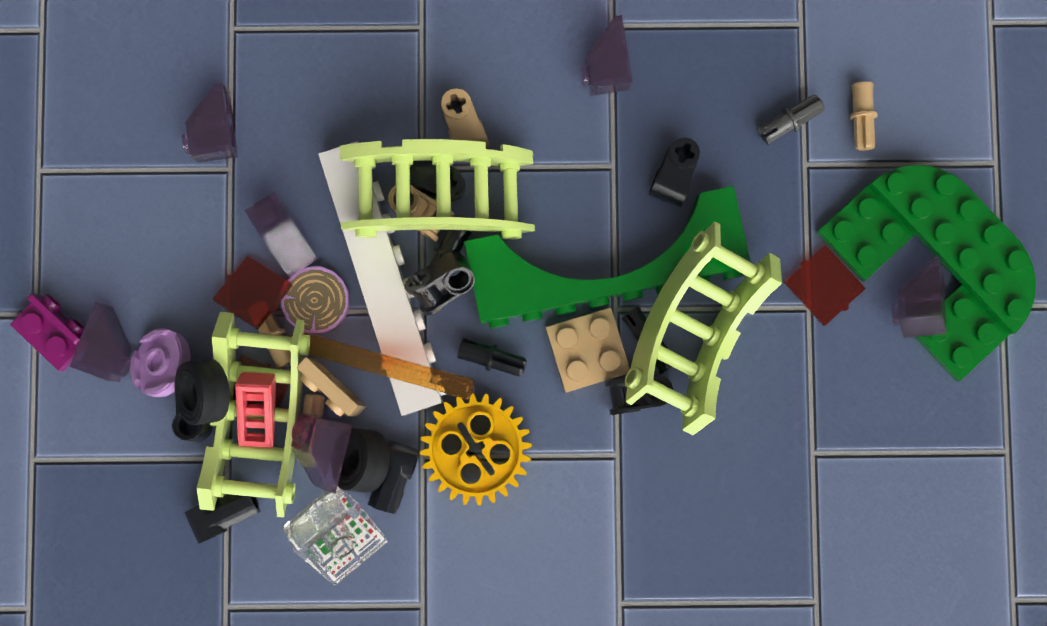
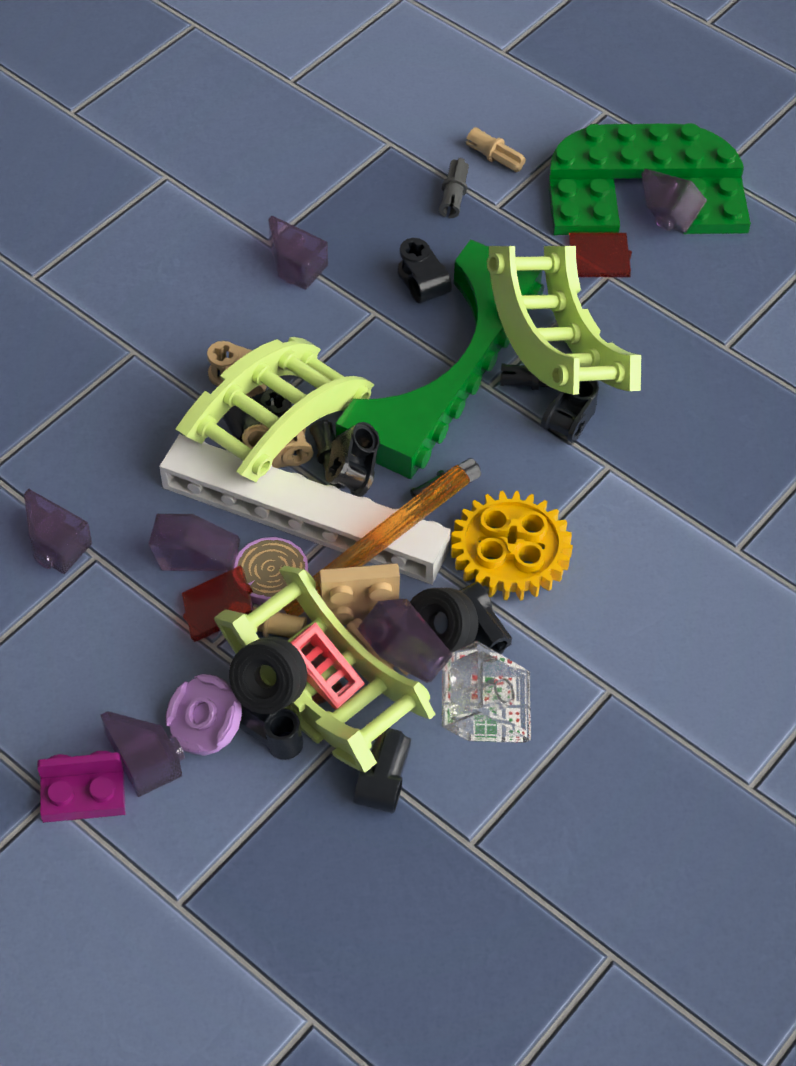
camera: 50 degrees left, 30 degrees down
tan plate [546,308,630,393] -> none

